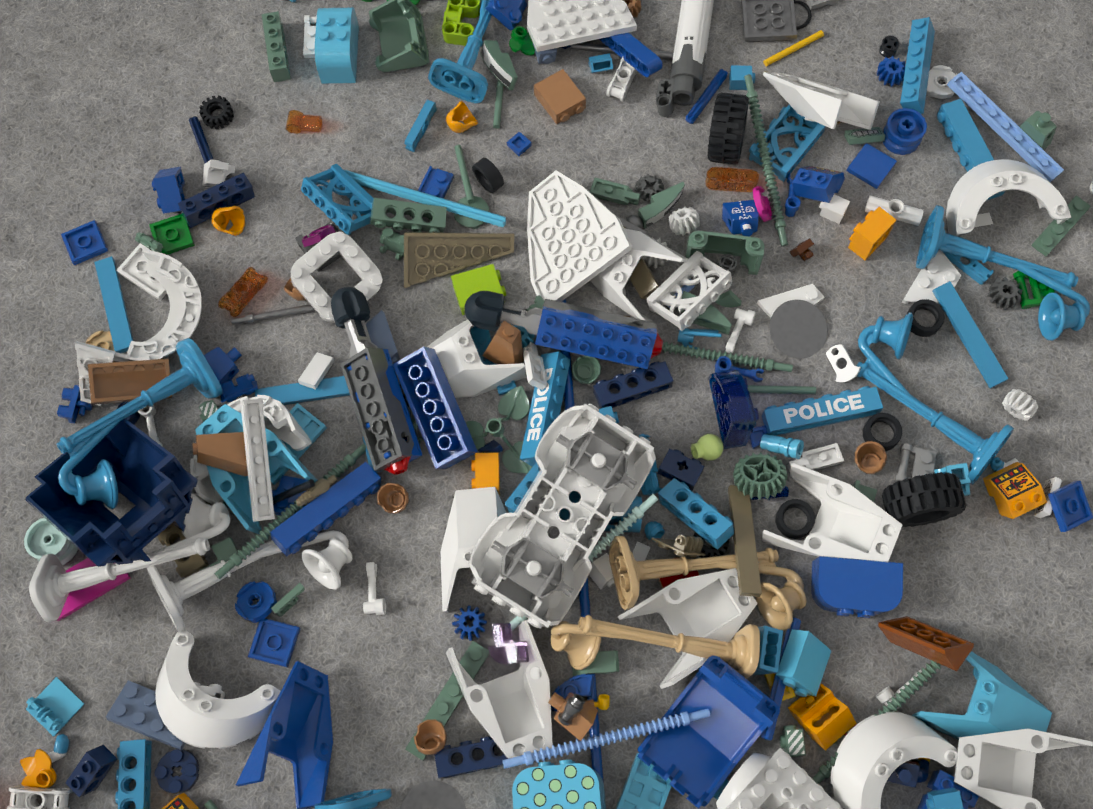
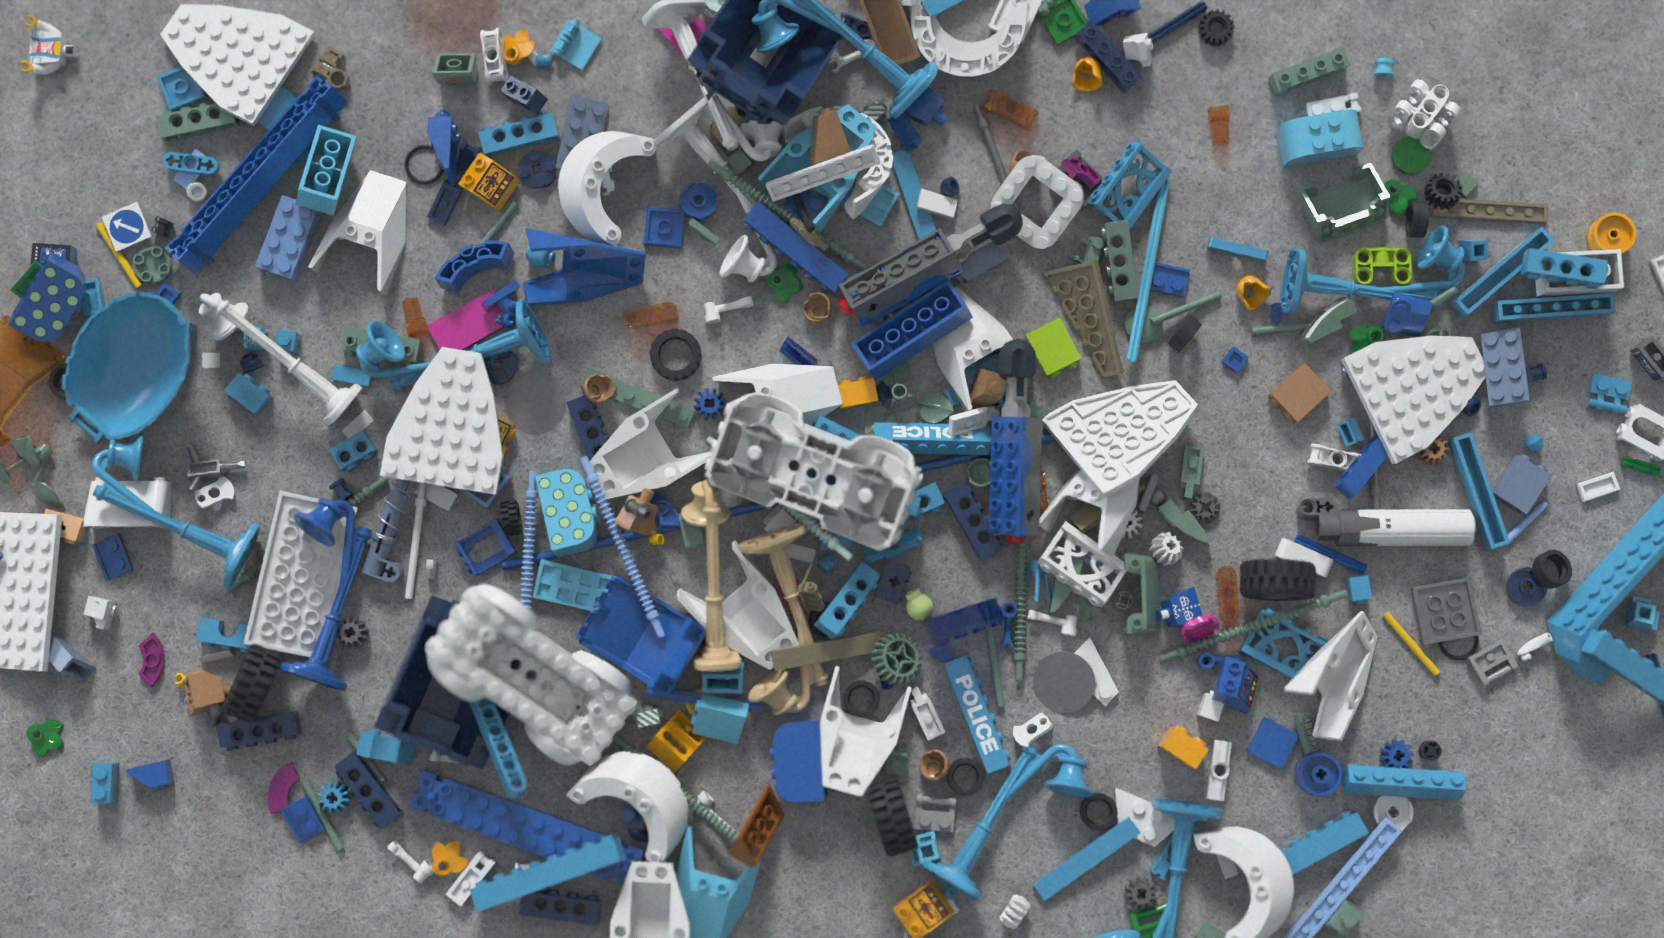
camera: 80 degrees right, 15 degrees up
clear purple brick [488,623,529,664] -> none
medium azure axle [760,434,804,459] -> none
reddish brown tile [789,238,814,261] -> none
none -> dark azure head [526,246,556,268]
none -> clear orange beam [622,302,679,329]
none -> black tyre [650,328,702,381]
none -> green plate [766,265,803,302]
none -> clear blue slope [779,337,818,366]
none -> dark blue tile [940,177,959,197]
none -> clear blue tile [1270,303,1282,325]
none -> white beam [1274,538,1334,579]

